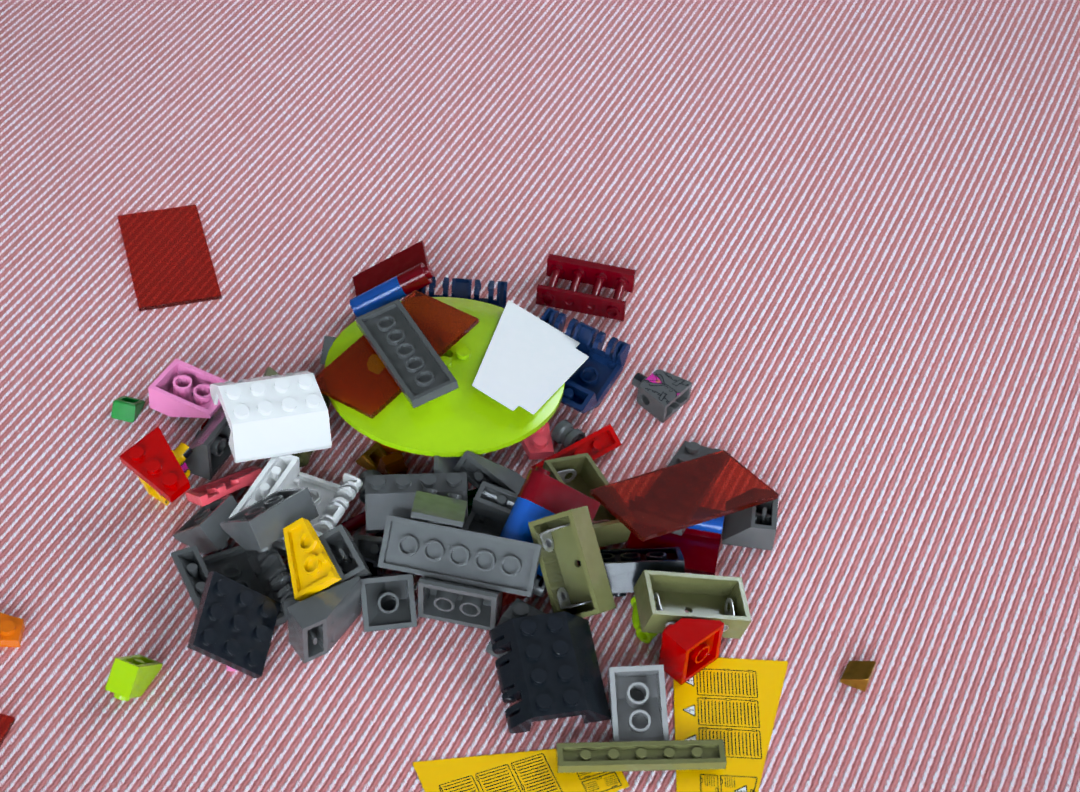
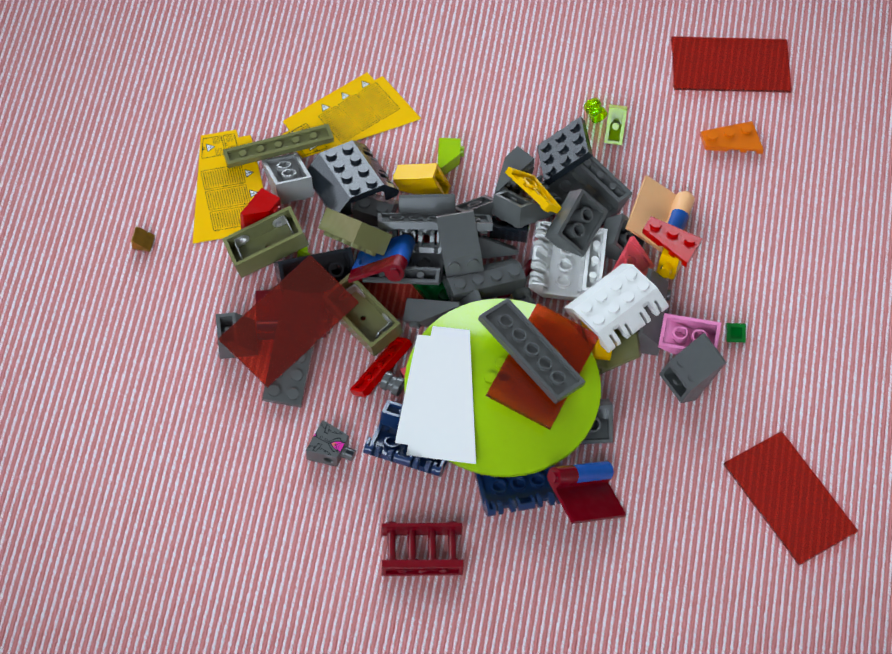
camera: 165 degrees right, 15 degrees up
none -> yellow slope [393,163,451,195]
none -> lime slope [438,138,464,175]
none -> clear neon green wheel [583,98,608,123]
none -> light nougat door [625,175,695,252]
none -> dark grey slope [659,333,727,403]

